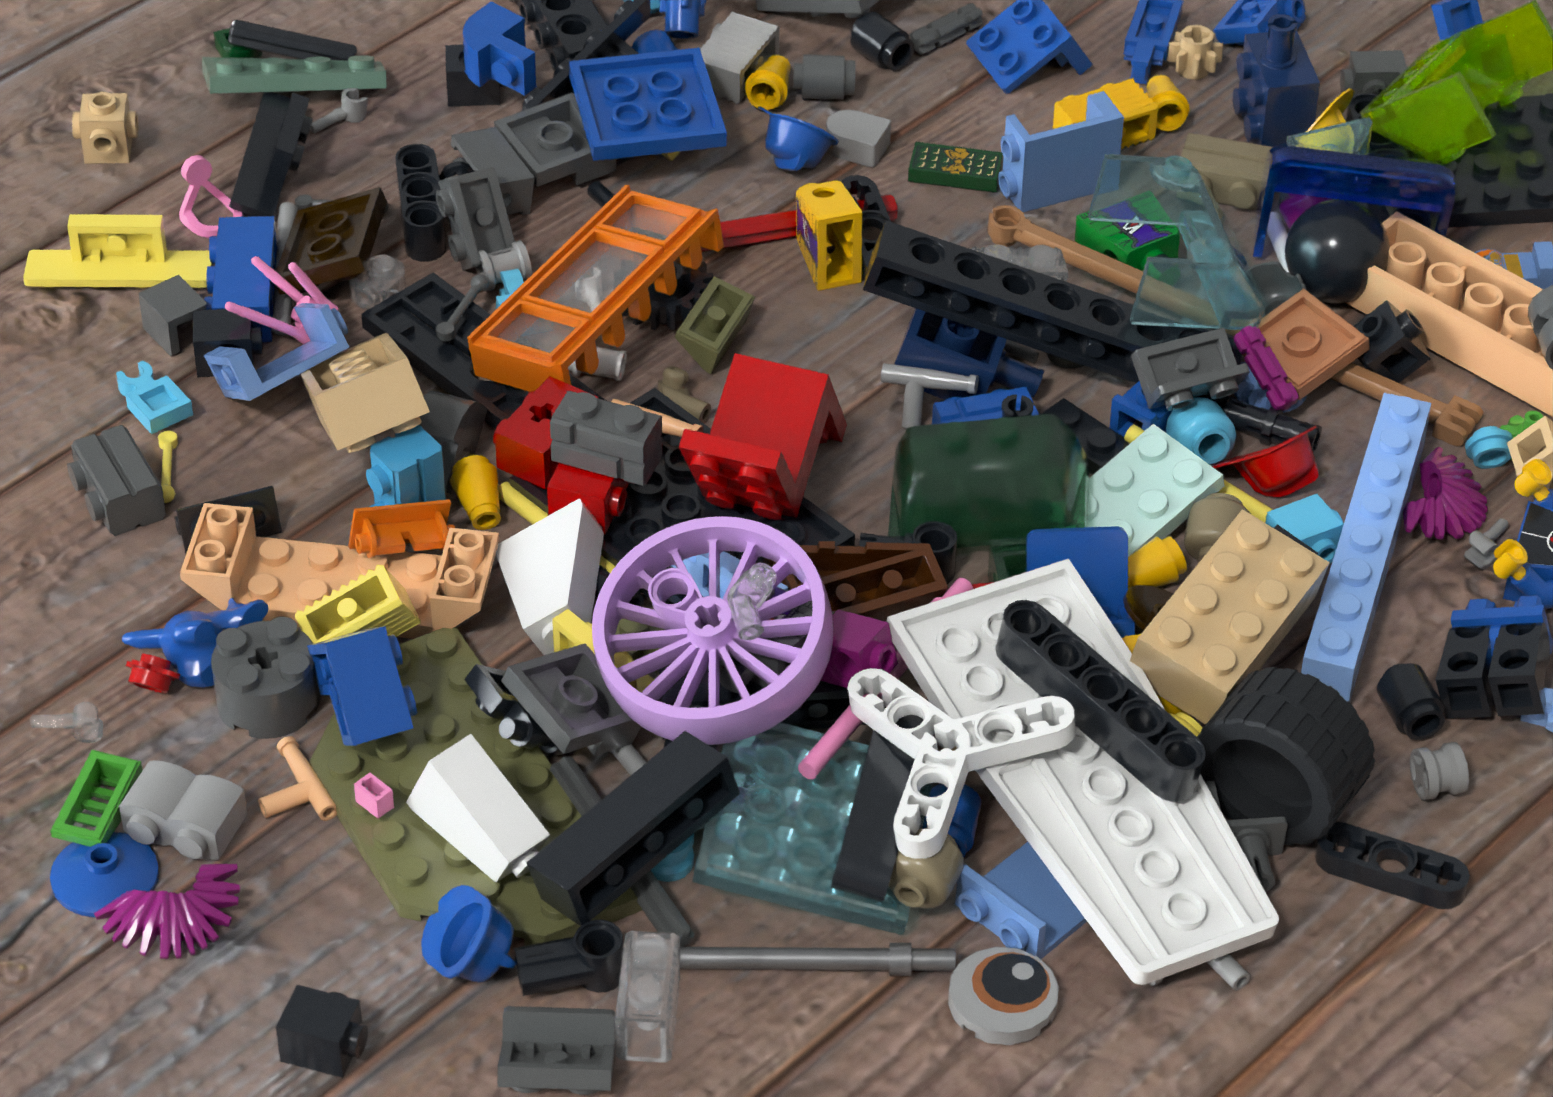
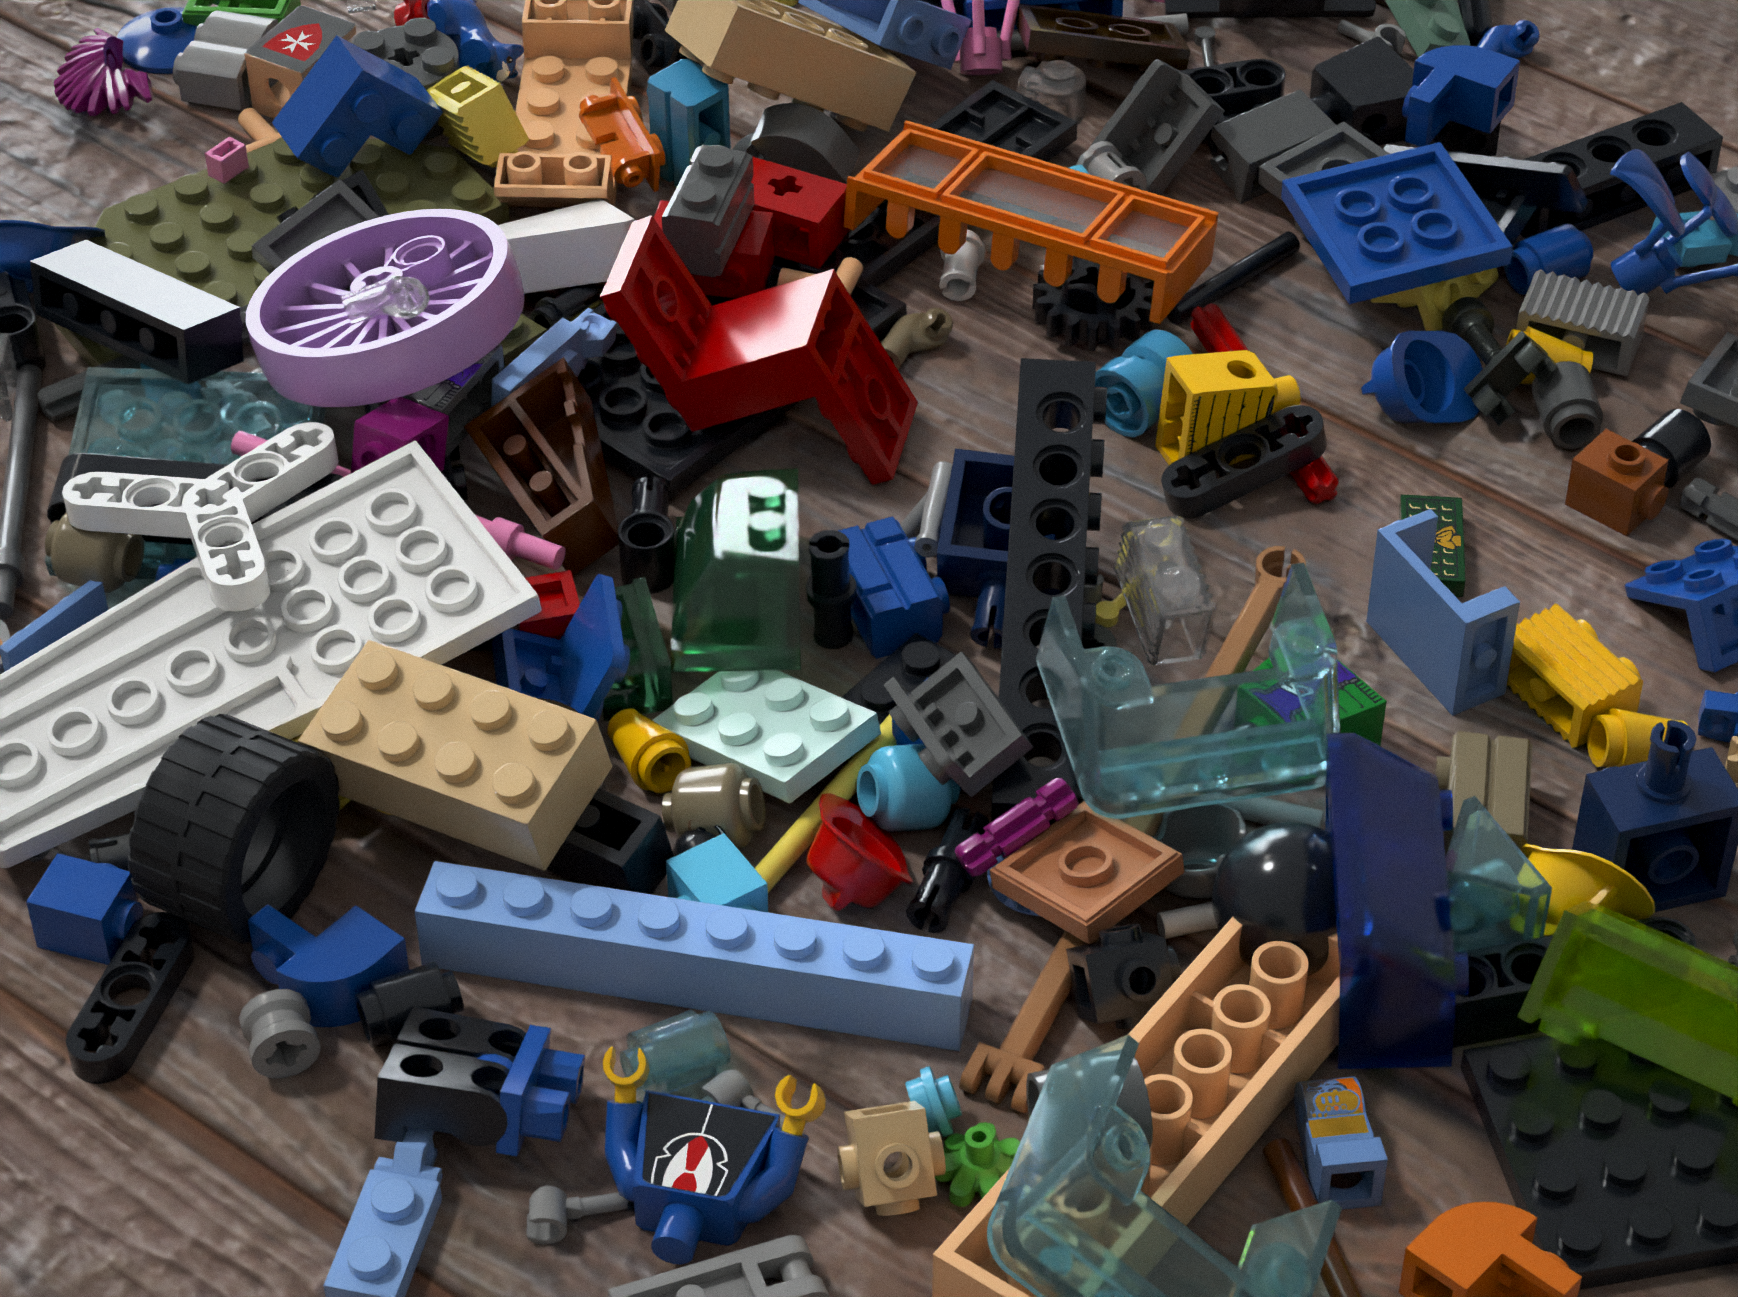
camera: 85 degrees right, 0 degrees up
white slope [406,734,550,882] -> none
dark grey hinge [436,274,489,341] -> none
olive slope [675,276,755,374] -> none
light grey piece [826,110,891,168] -> none
black beam [995,600,1206,802] -> none
magenta hair [1403,447,1488,540] -> none
none -> blue brick [26,853,143,965]
none -> piece [244,6,356,119]
none -> blue brick [248,904,409,1027]
none -> clear light blue brick [620,1010,731,1094]
none -> dark azure wheel [1095,329,1193,437]
none -> black torso [1310,36,1414,146]
none -> pearl dark grey bar [1442,297,1558,427]
none -> blue arm [1477,20,1540,59]
none -> dark orange brick [1565,429,1668,536]

